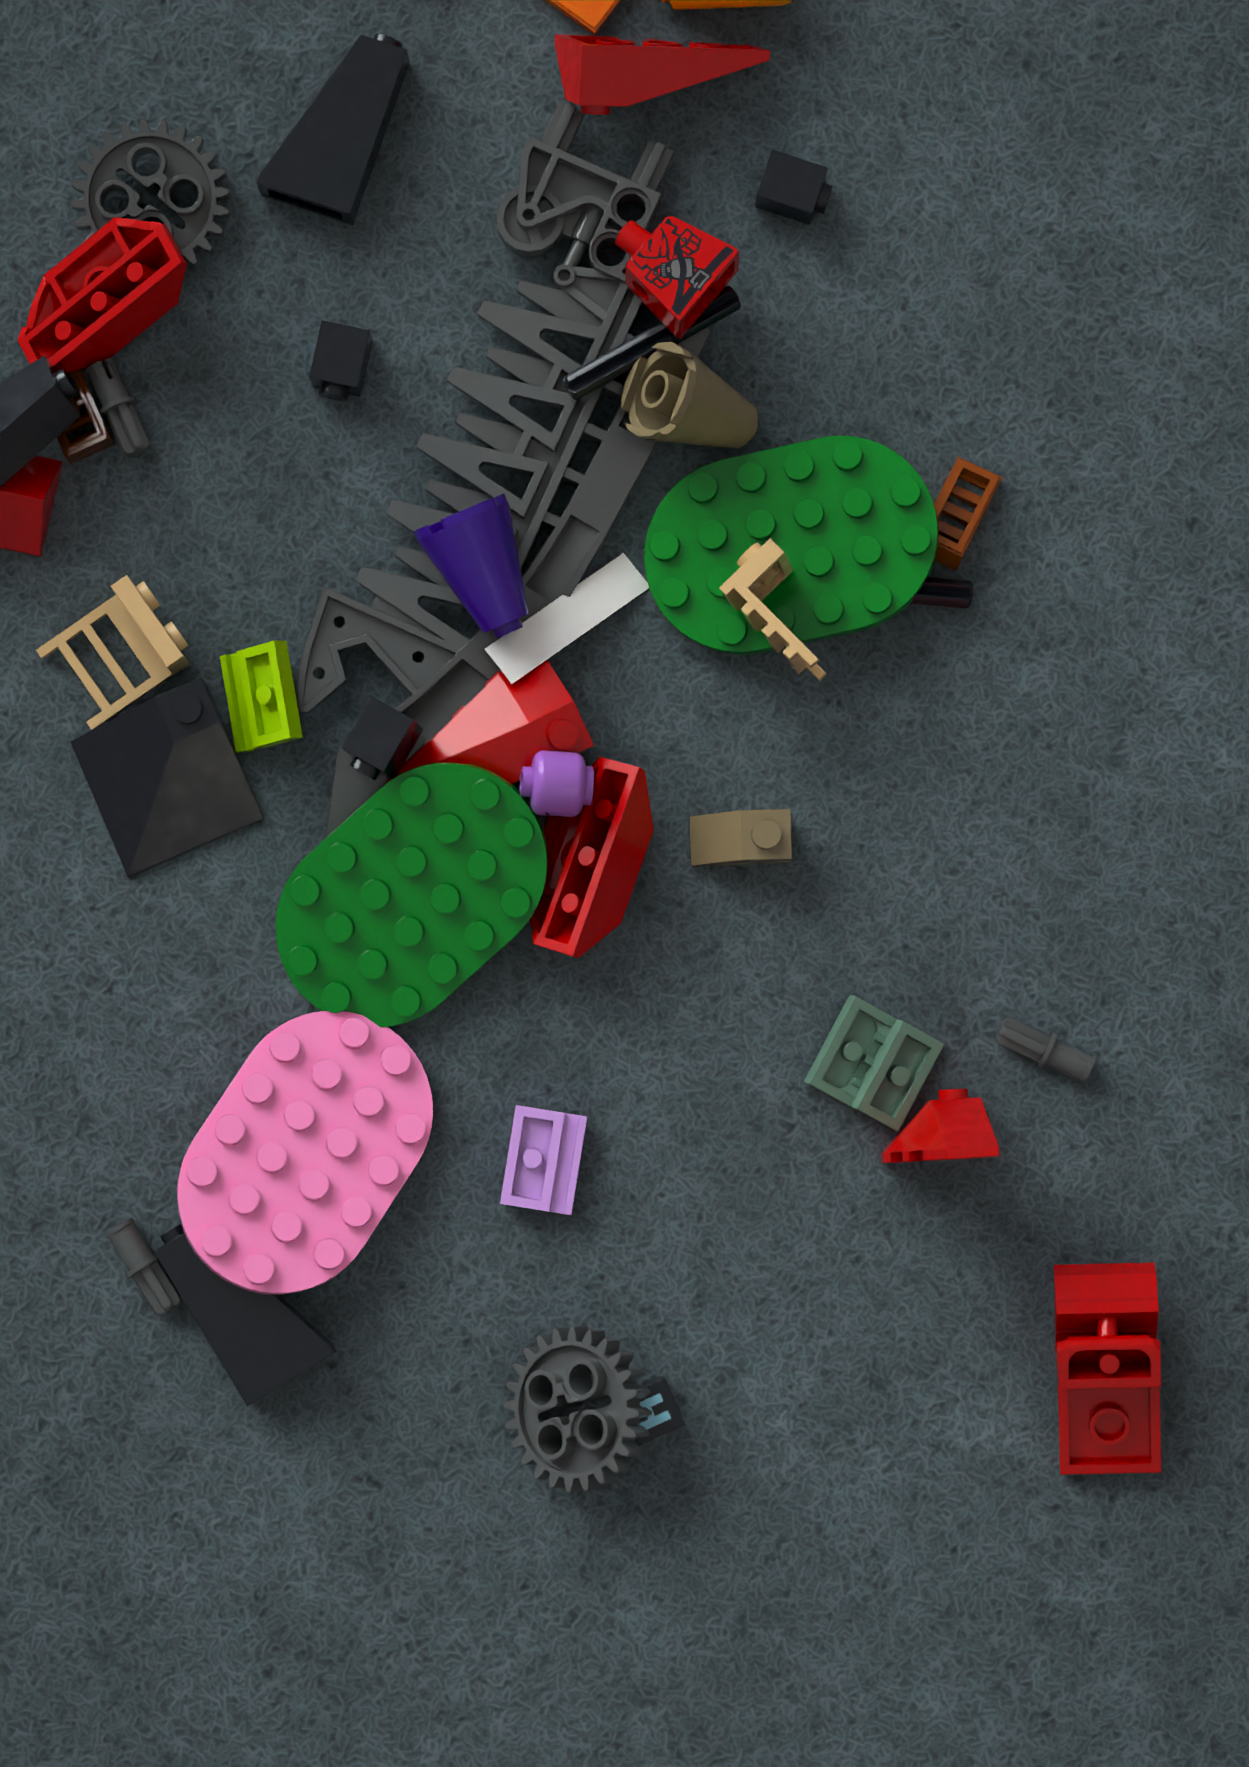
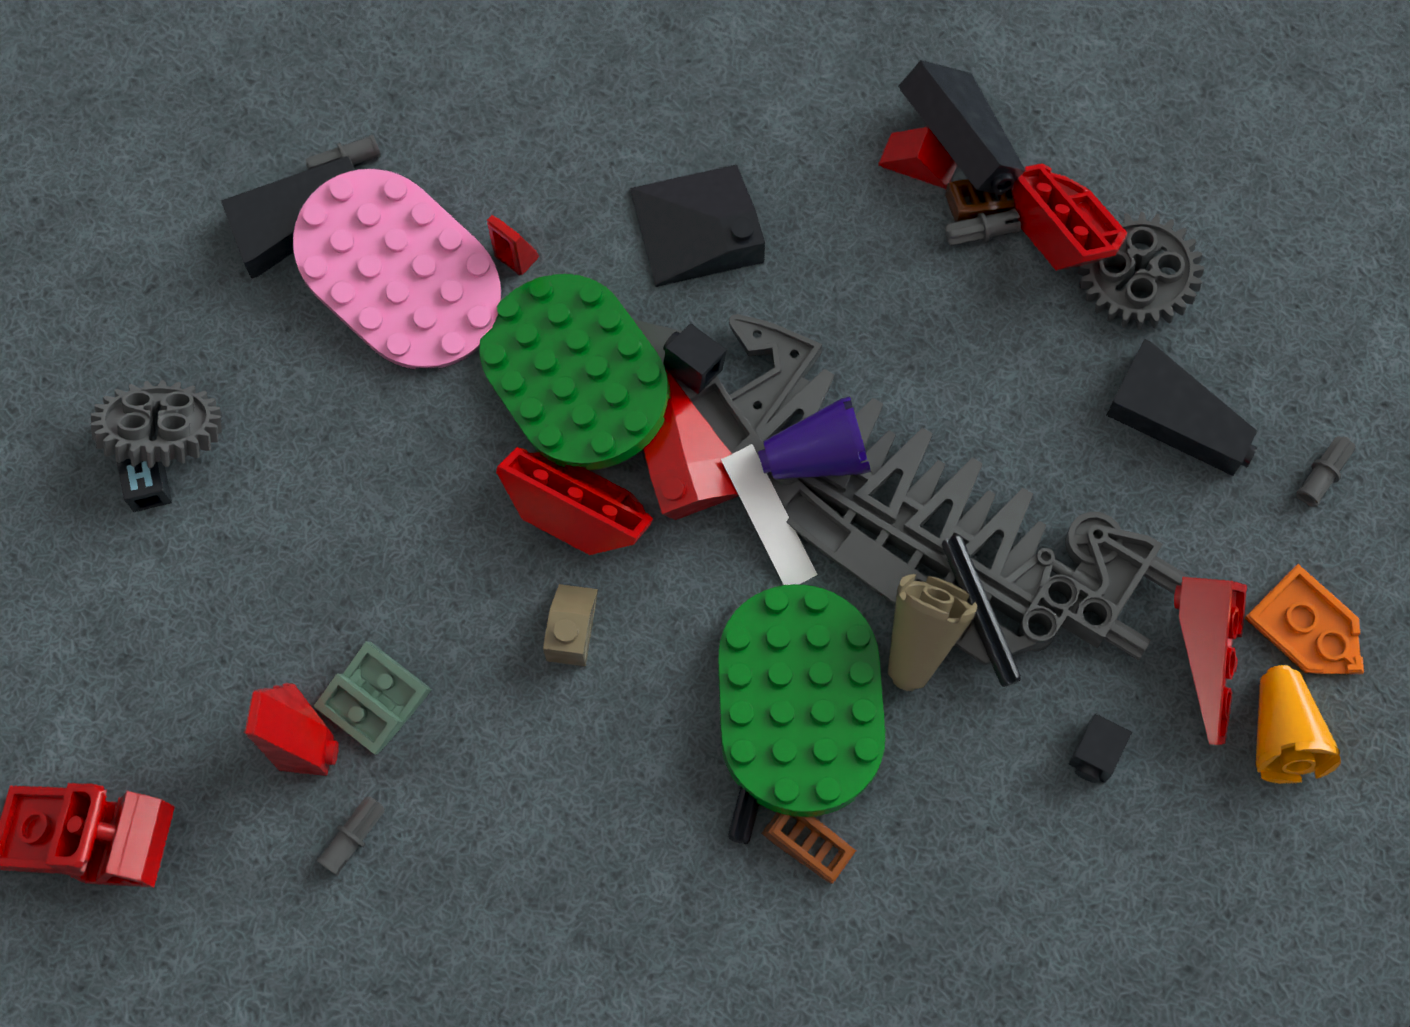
camera: 100 degrees right, 15 degrees down
tan plate [36,575,191,730] -> none
lime plate [220,640,303,753] -> none
black brick [309,320,373,401] -> none
lavender plate [500,1105,587,1215] -> none
medium lavender head [520,750,594,817] -> none
red torso [615,216,739,339] -> none
tan plate [719,538,827,681] -> none
none -> red slope [487,215,539,276]

